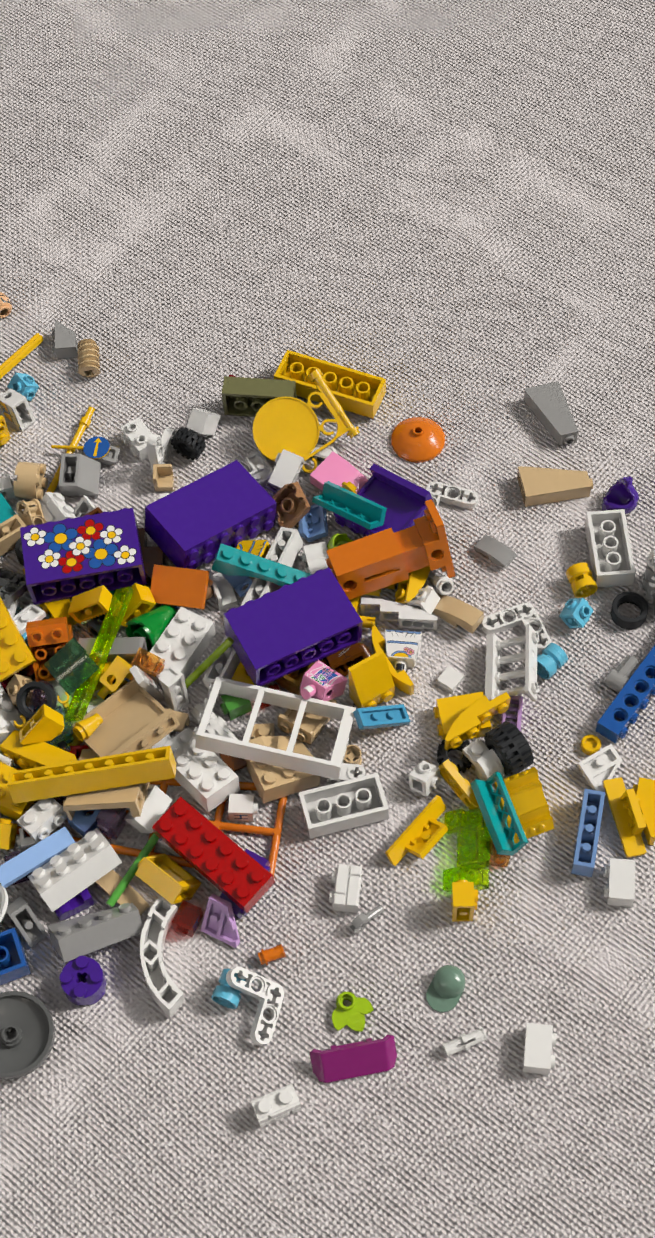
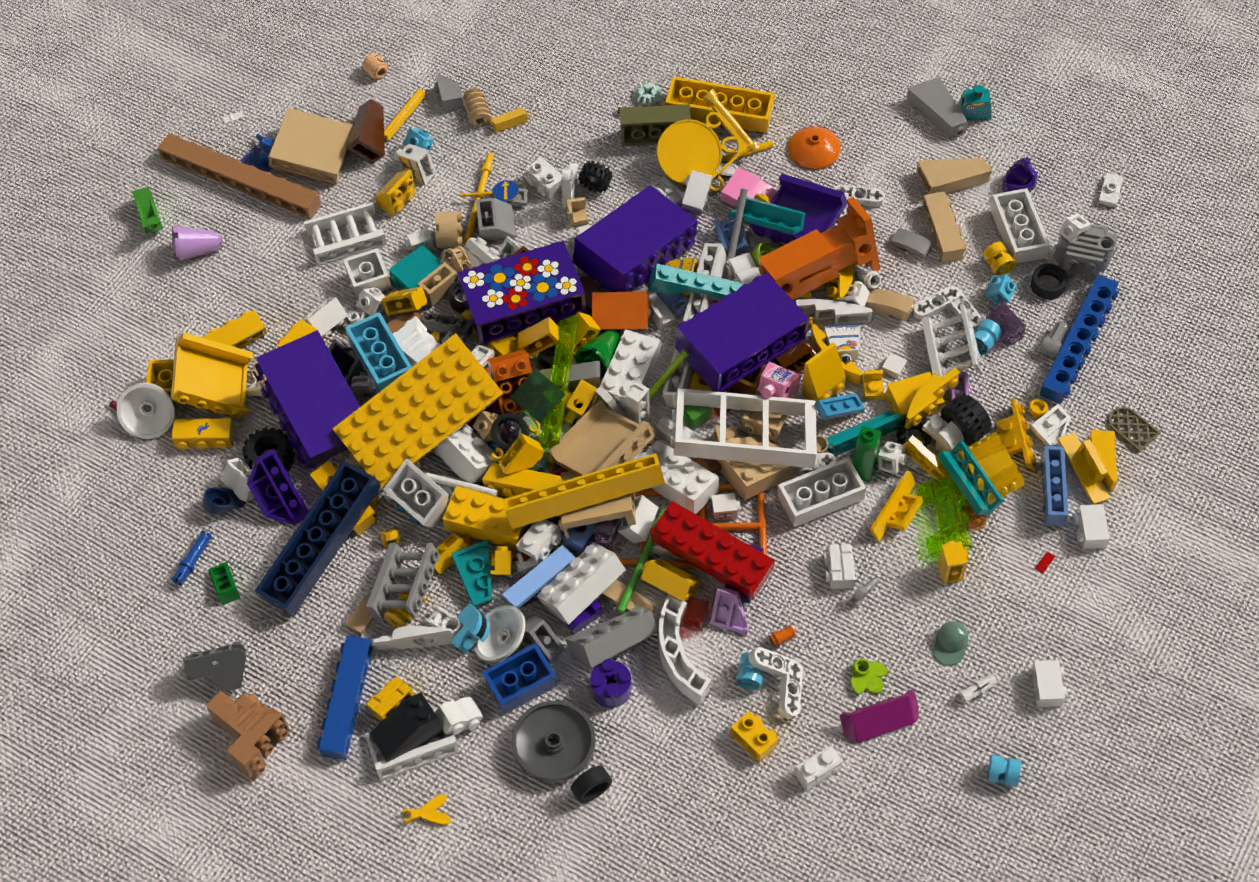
camera: 10 degrees left, 0 degrees up
yellow cone [73,713,103,741] -> none
clear orange bracket [130,647,165,677] -> none
white brick [186,408,221,437] -> none
medium nougat slope [272,482,310,528] -> none
none -> yellow slope [490,108,528,133]
none -> black tyre [570,766,612,803]
none -> light aqua gear [634,82,662,106]
none -> yellow bar [723,140,774,162]
none -> light grey bar [727,189,748,260]
none -> yellow brick [730,711,778,763]
none -> teal fence [826,410,902,457]
none -> green slope [853,426,881,482]
none -> yellow bracket [863,369,884,400]
none -> tan brick [922,191,966,263]
none -> teal torso [957,85,992,121]
none -> clear purple brick [986,301,1026,347]
none -> medium azure wheel [987,754,1022,787]
none -> yellow bracket [996,398,1037,471]
none -> red piece [1035,551,1056,574]

